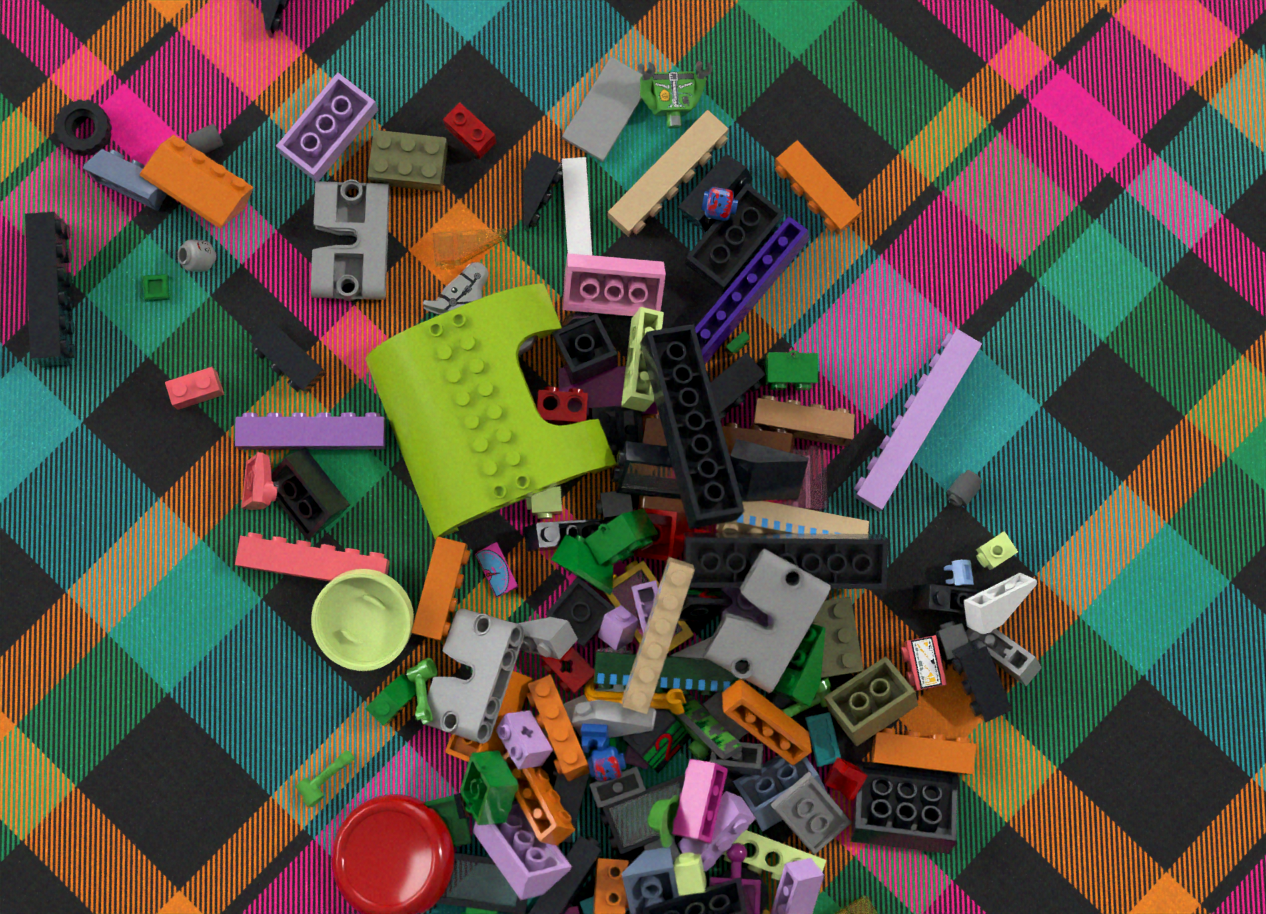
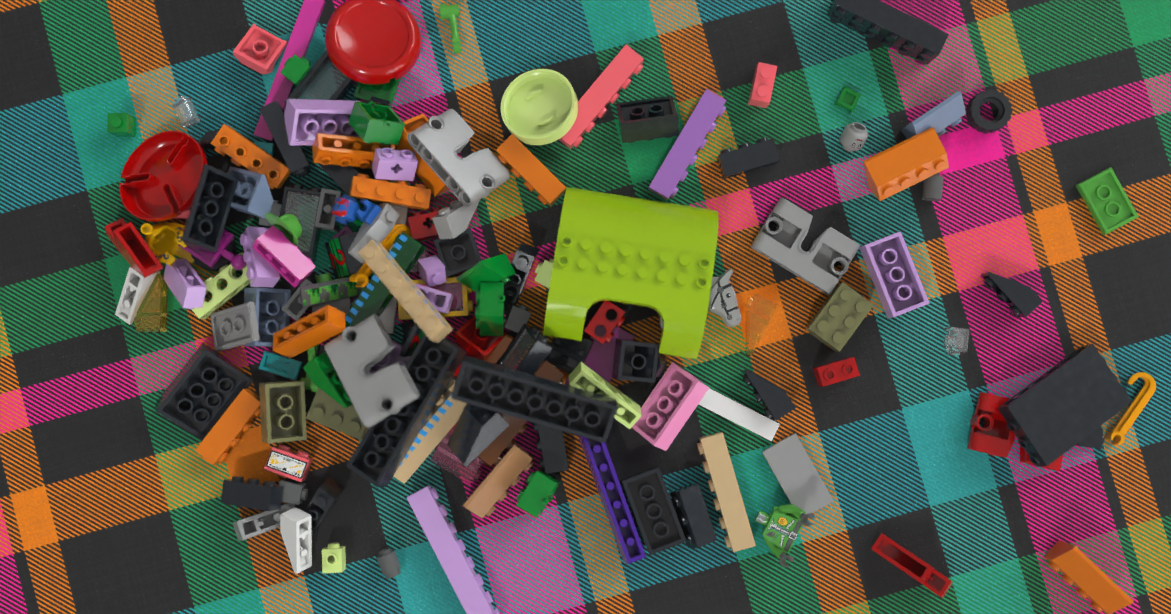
camera: 115 degrees right, 5 degrees up
coral slope [241,452,277,510] -> none
green slope [365,673,417,726] -> none
bright green brick [407,658,437,725] -> none
slope [475,542,519,598] -> none
yellowish green brick [674,852,706,896] -> none
blue head [701,187,738,221] -> none
green tile [725,331,750,357] -> none
orange brick [774,140,863,235] -> none
red panel [824,757,867,801] -> none
light blue tile [944,560,974,586] -> none
none -> clear brick [944,327,970,356]

